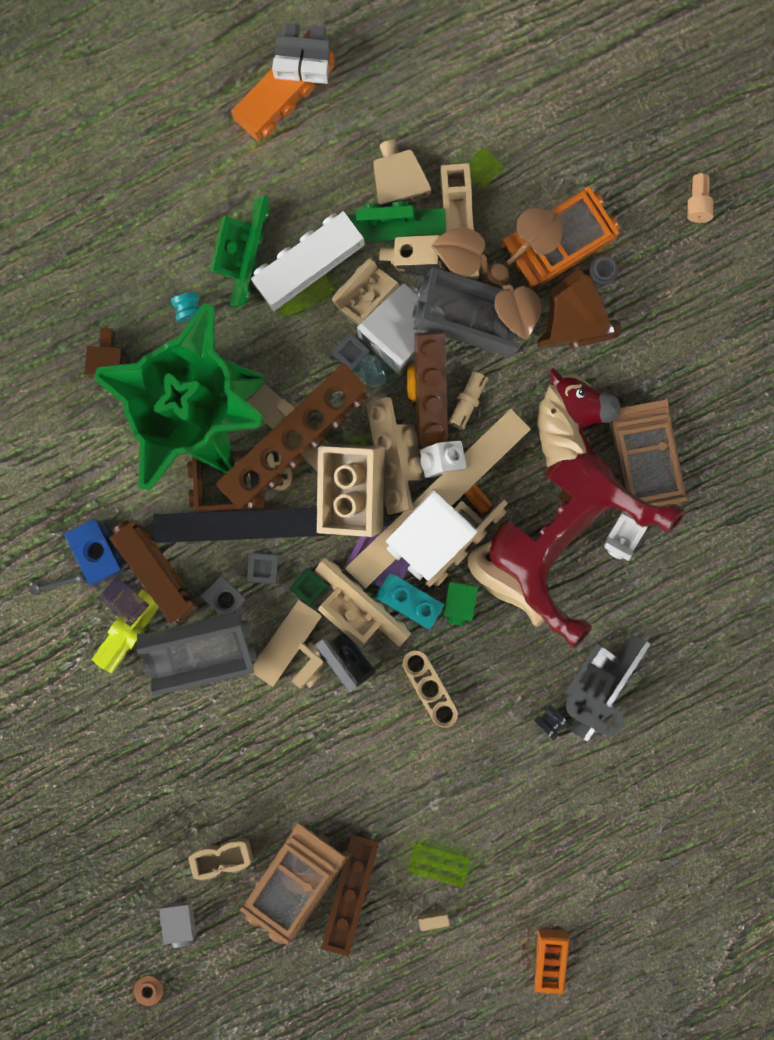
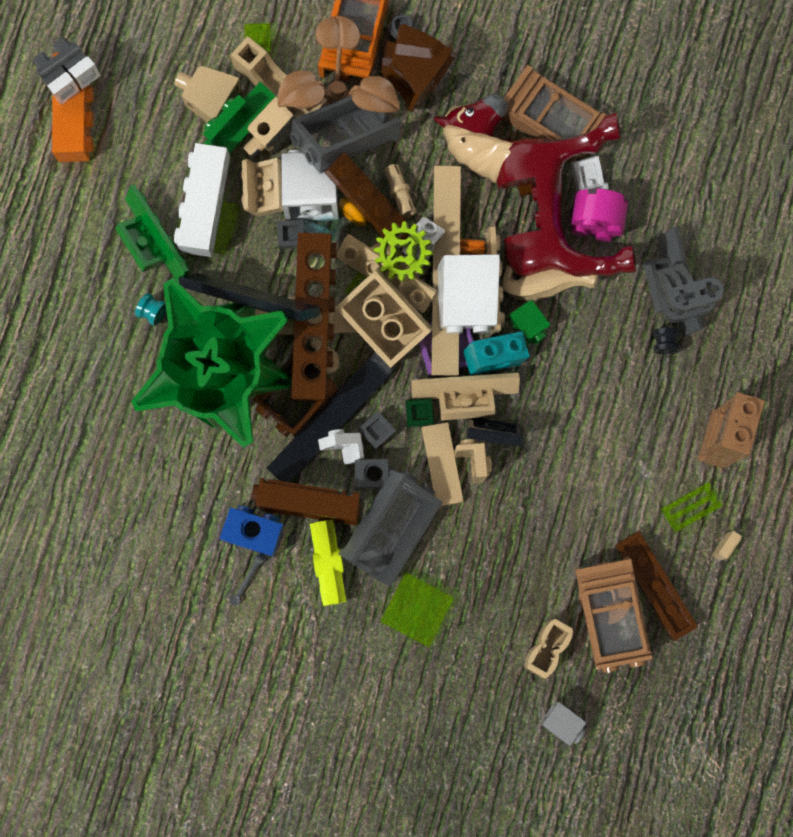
camera: 55 degrees left, 5 degrees down
reddish brown brick [85,327,130,379] -> none
slope [98,576,149,627] -> none
nougat plate [134,975,163,1006] -> none
tan beam [403,651,458,728] -> none
none -> black tile [179,273,320,322]
none -> white bracket [318,429,364,465]
none -> lime gear [374,221,434,281]
none -> clear neon green tile [380,572,454,647]
none -> dark pink brick [571,189,629,242]
none -> medium nougat door [698,392,765,468]

